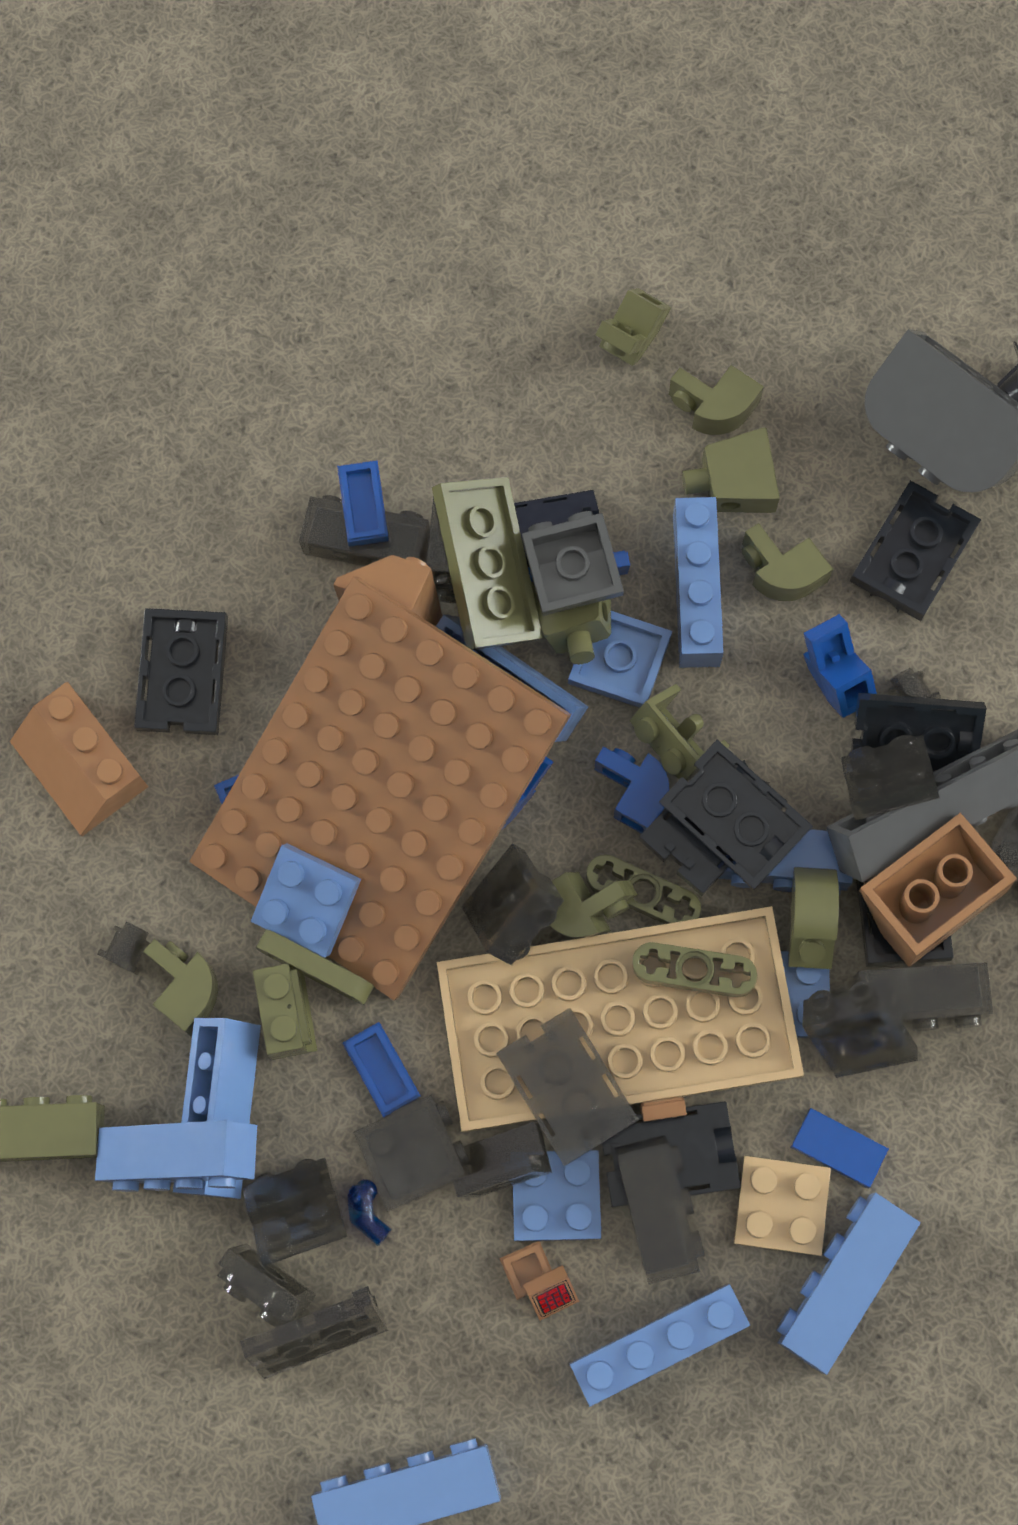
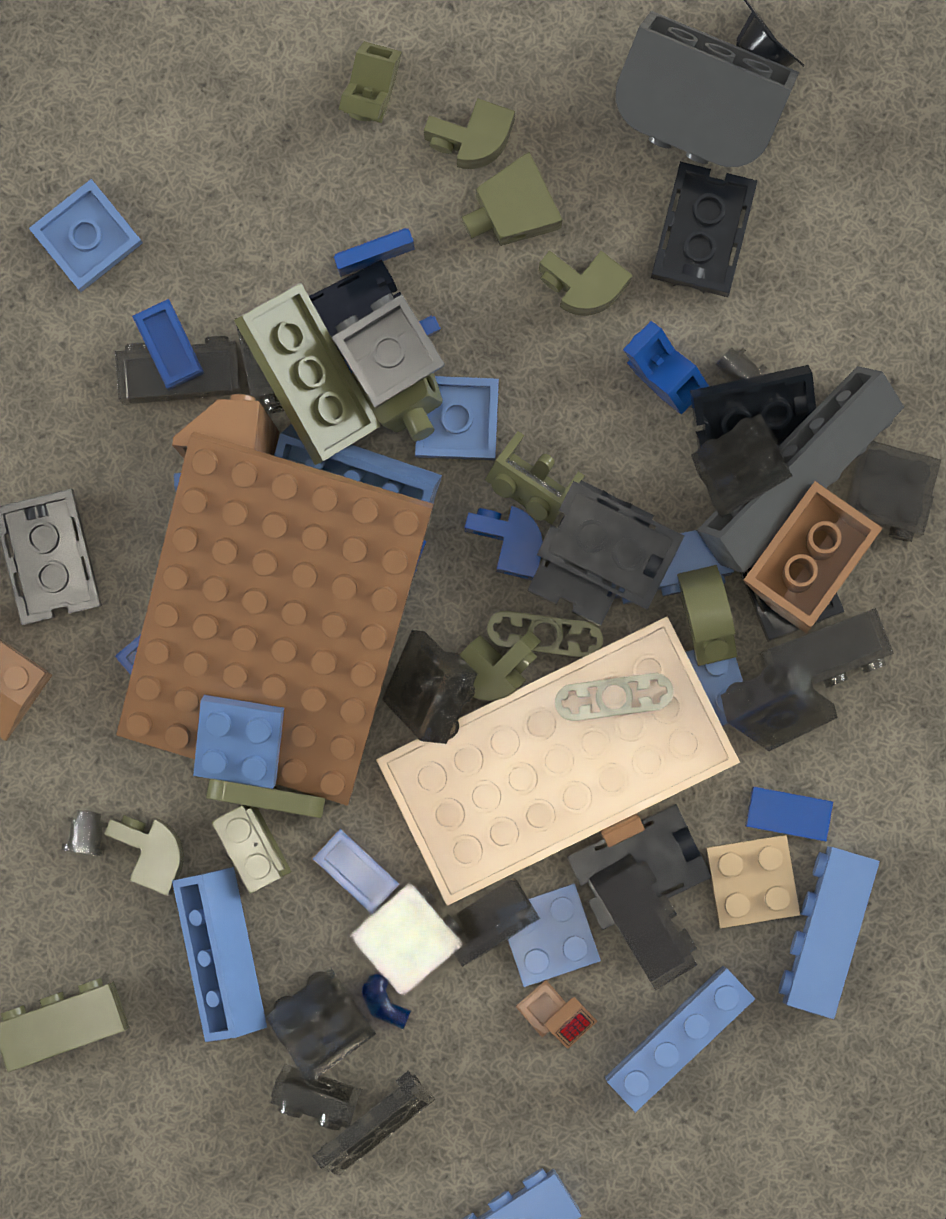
camera: 20 degrees left, 10 degrees up
medium blue brick [95,1120,257,1192] -> none
clear smoke piece [496,1008,639,1166] -> none
medium blue brick [673,497,723,668] -> none
none -> medium blue plate [29,179,143,292]
none -> blue tile [334,228,415,277]

